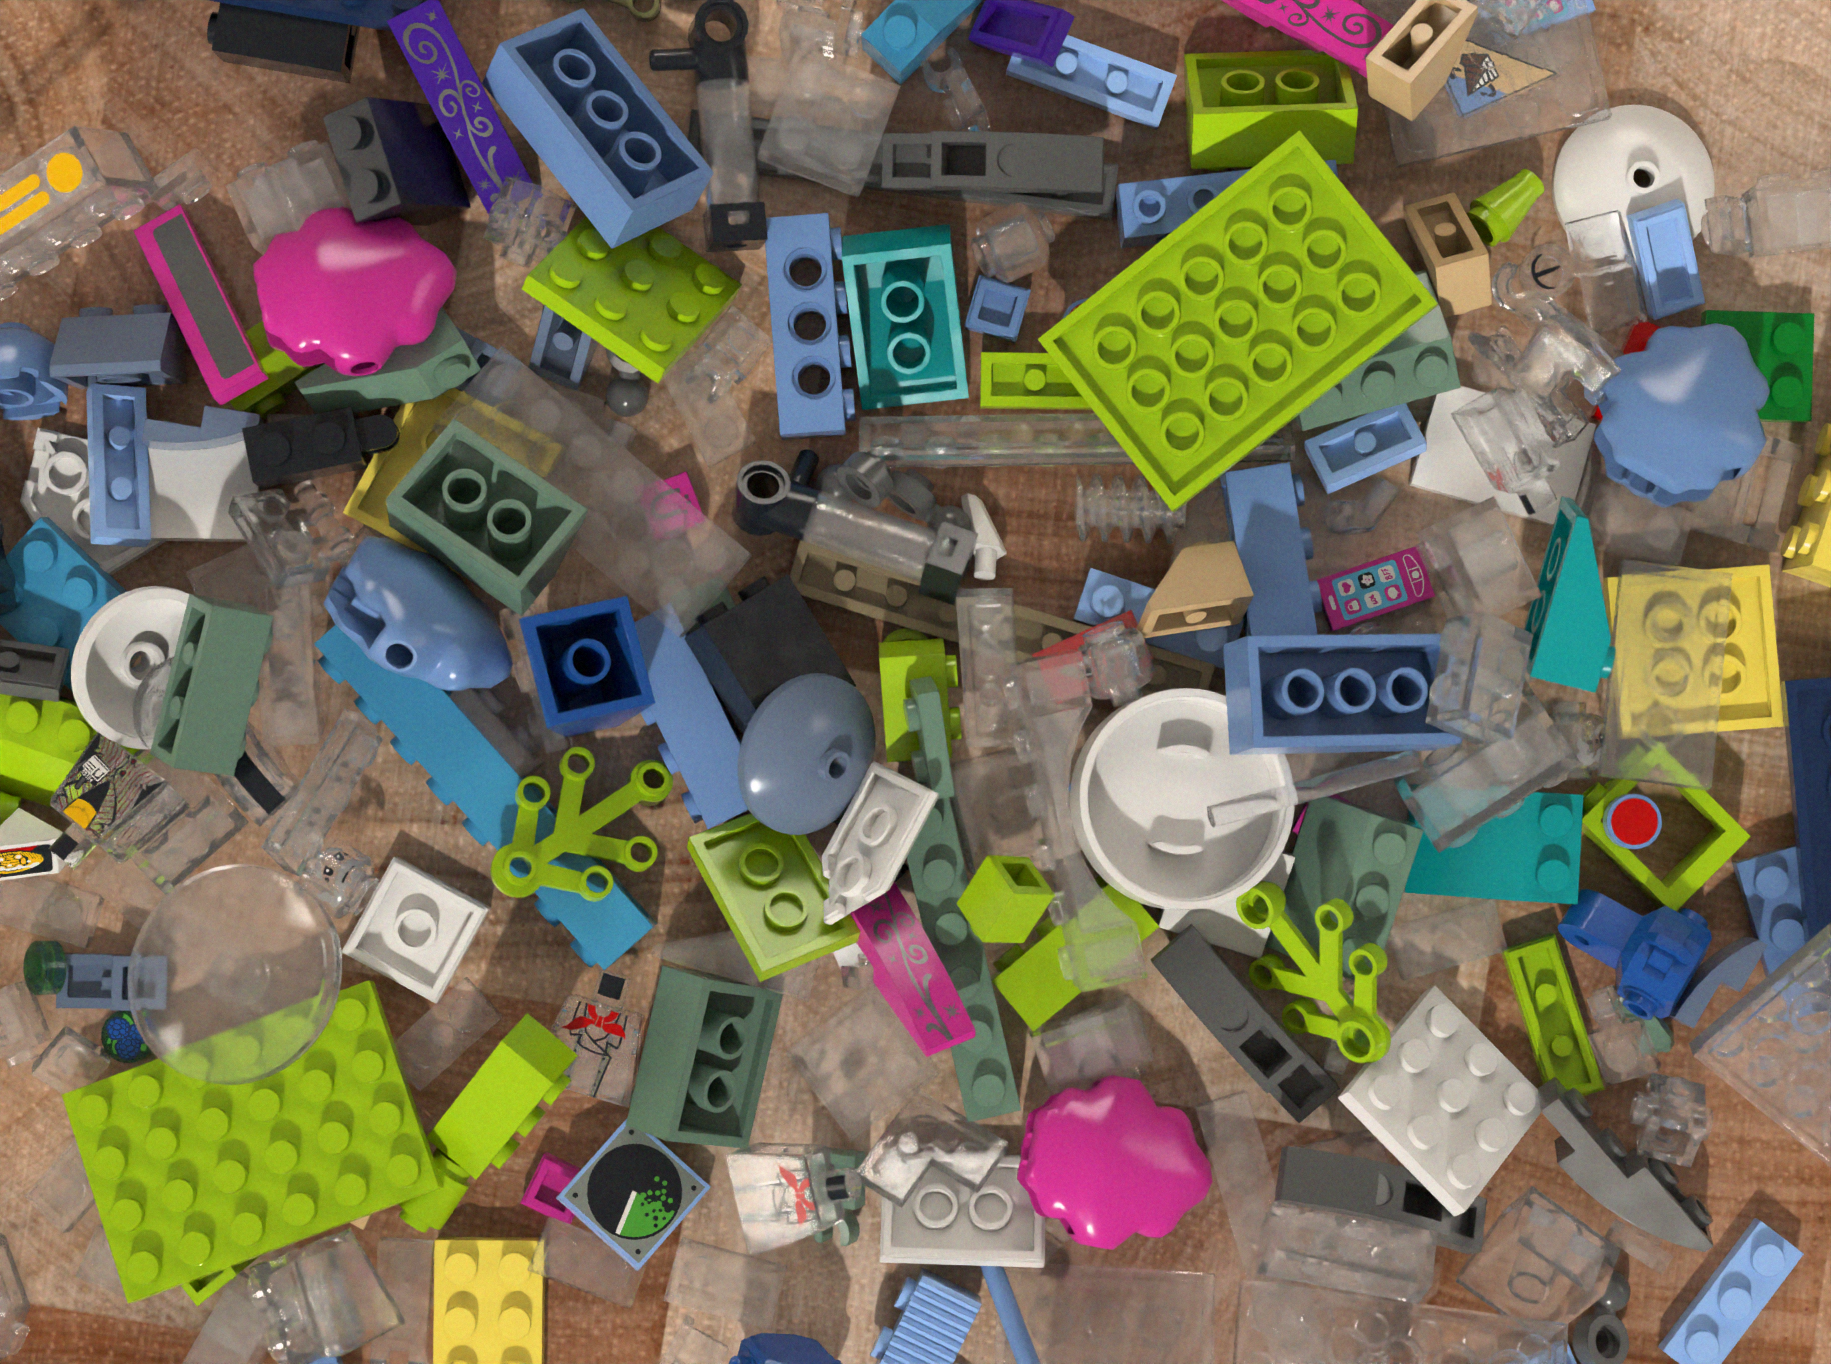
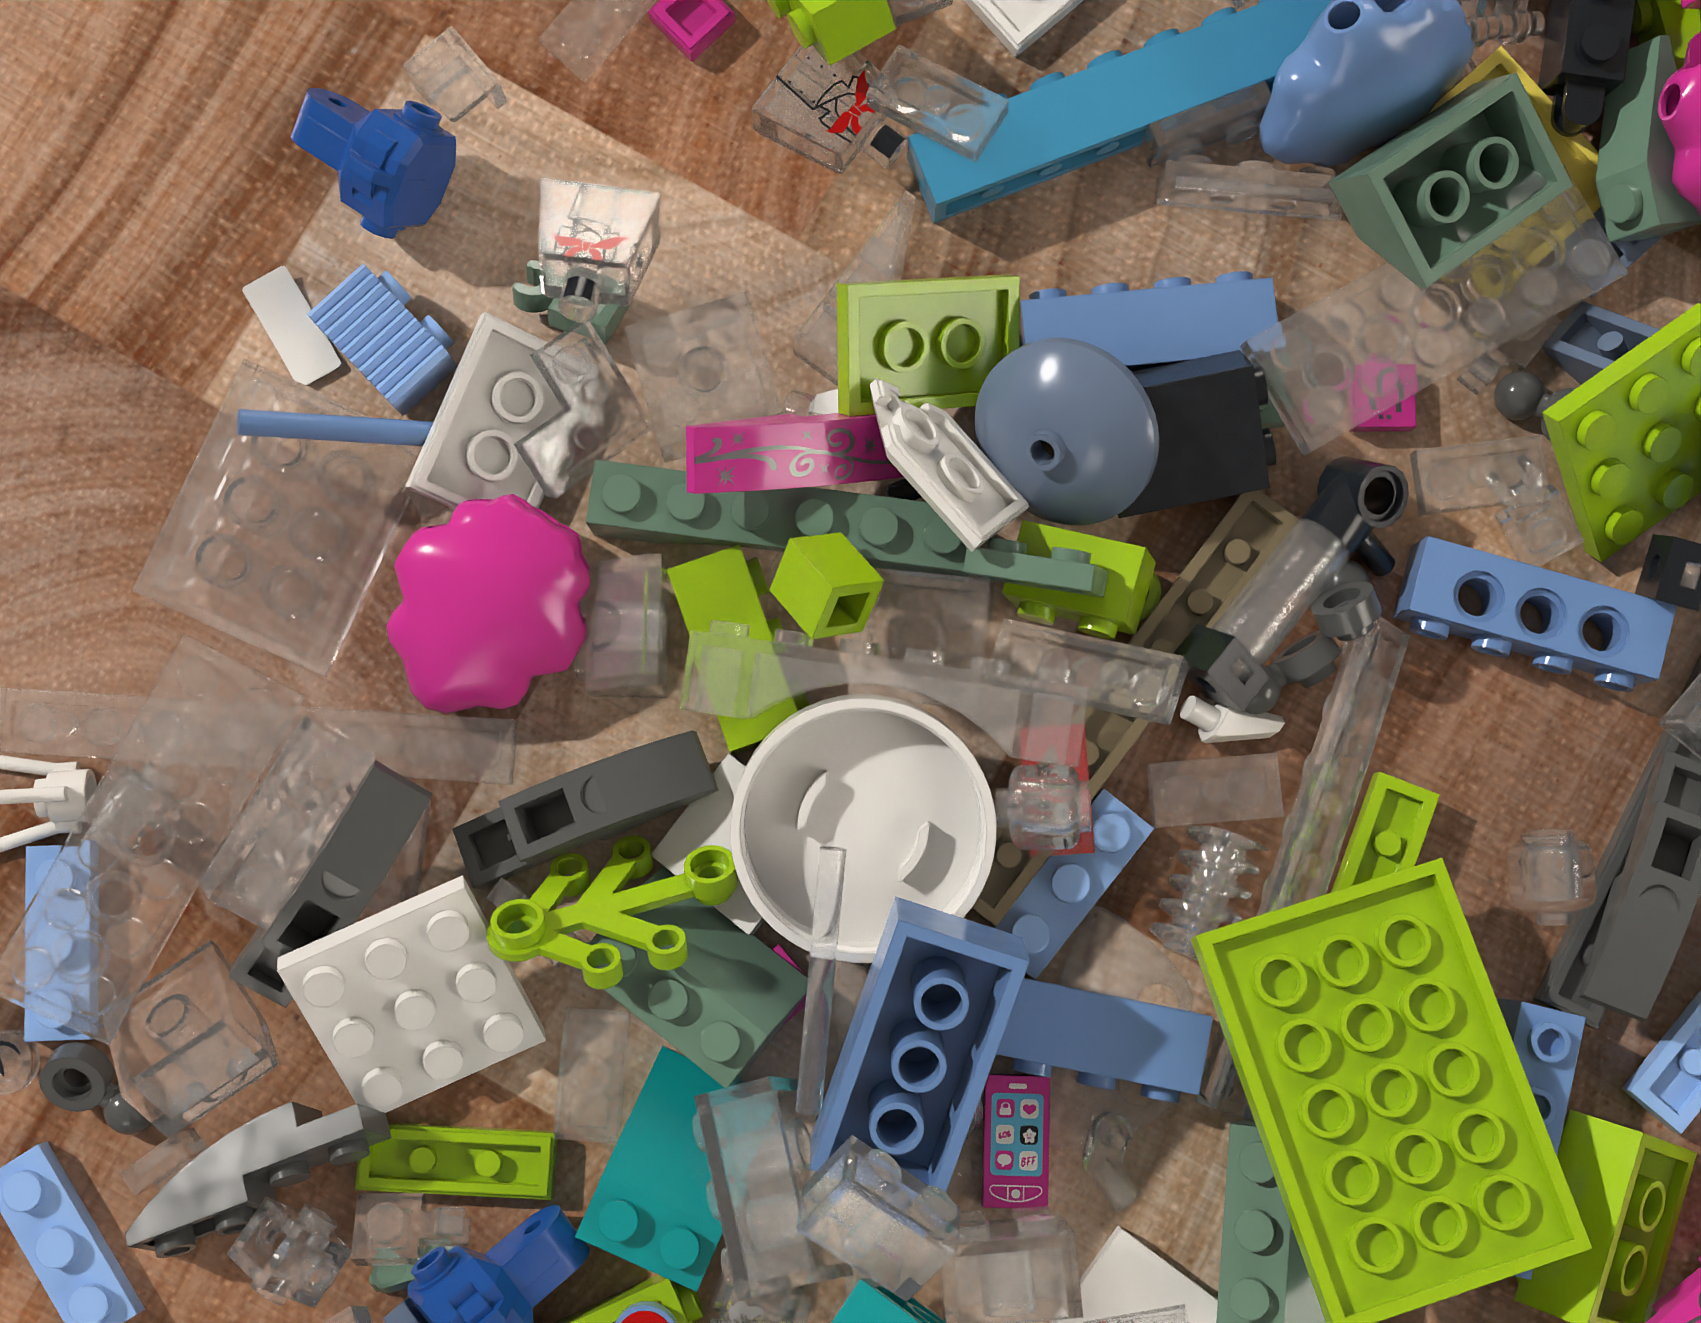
camera: 105 degrees right, 5 degrees down
lime plant [490,747,673,902] -> none
blue slope [519,596,655,738] -> none
tile [556,1119,711,1271] -> none
sand green slope [626,965,784,1149] -> none
clear brick [663,1237,787,1330] -> none
teal slope [841,224,969,410] -> none
medium blue tile [964,275,1031,343] -> none
tan slope [1136,541,1254,639] -> none
light blue plate [1304,403,1427,494] -> none
none -> clear plate [866,44,1009,162]
none -> clear plate [1146,753,1284,828]

